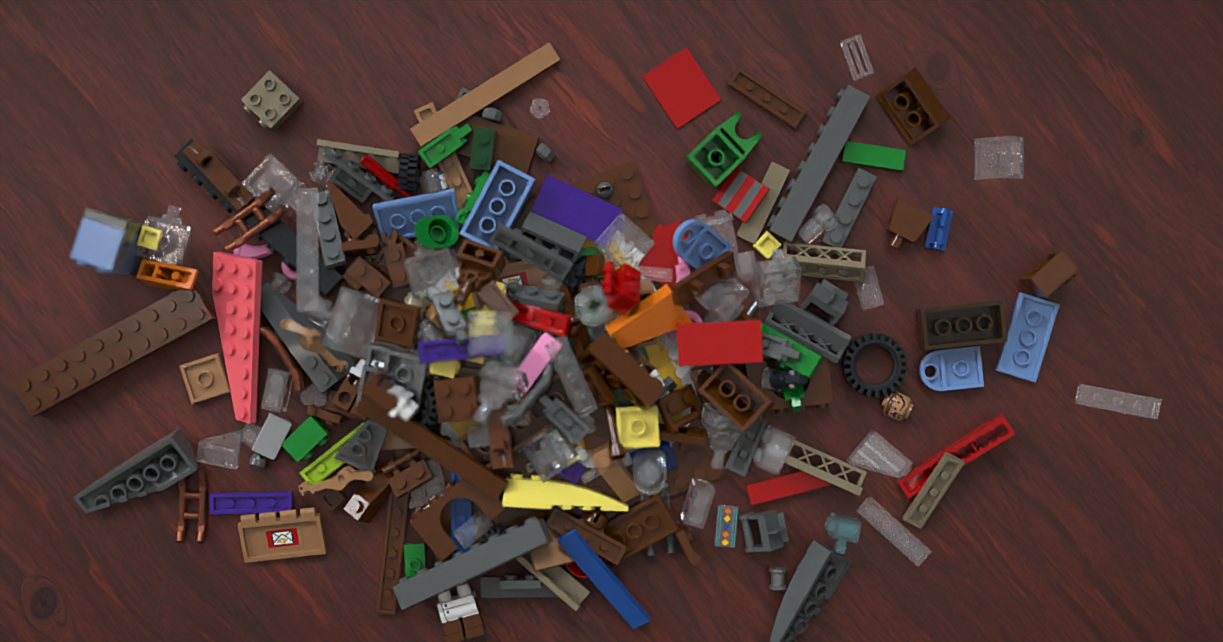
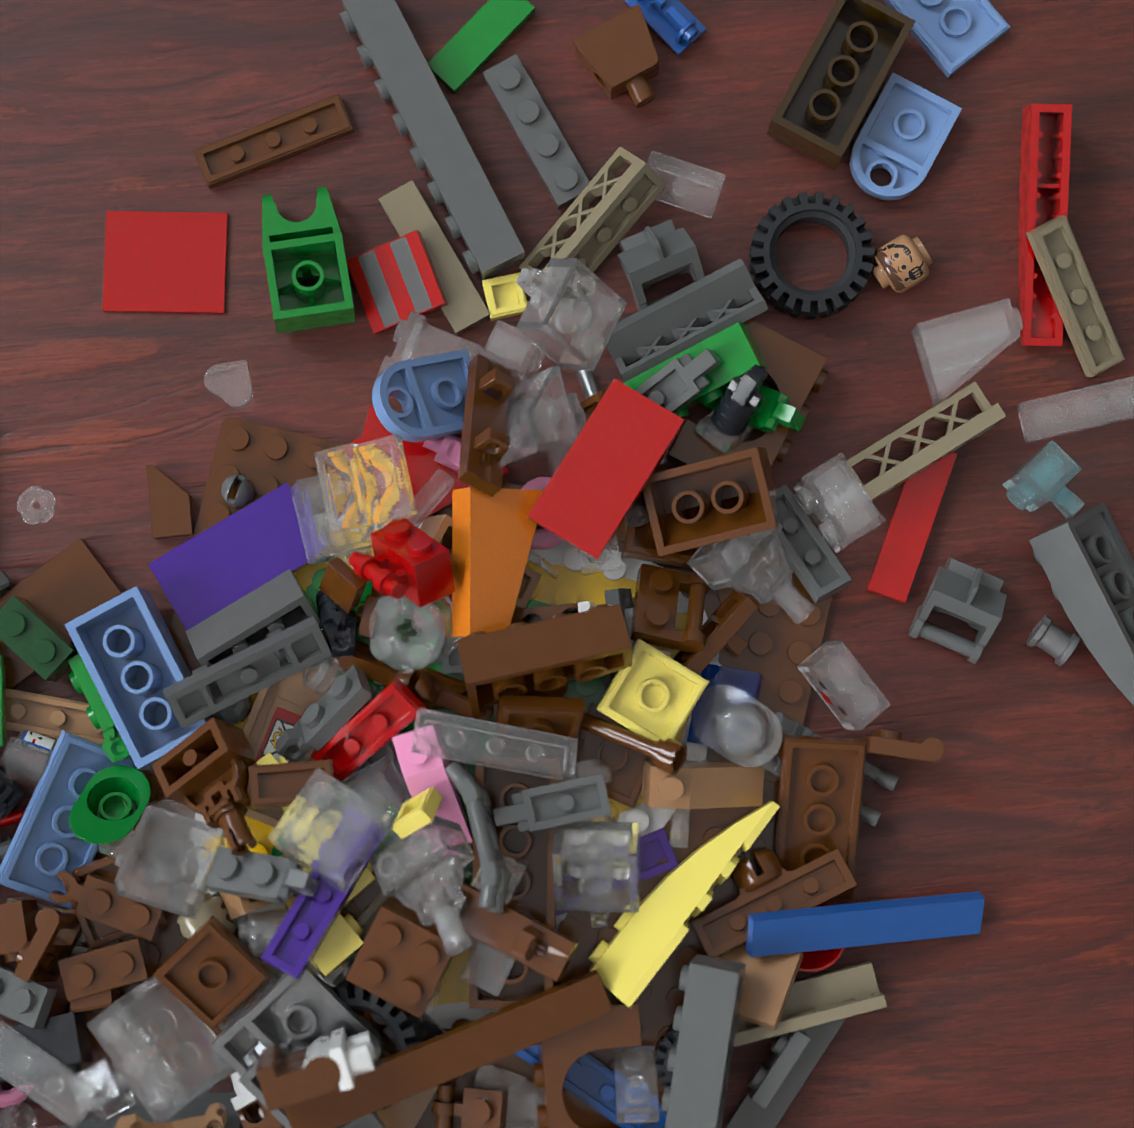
camera: 50 degrees left, 5 degrees down
dark grey tile [536,143,556,162] -> none
clear tile [714,504,739,548] -> none
clear piece [797,204,839,244] -> none
none -> reddish brown tile [146,465,194,539]
none -> clear tile [204,360,253,409]
none -> clear slope [314,434,417,533]
none -> light yellow tile [392,787,443,839]

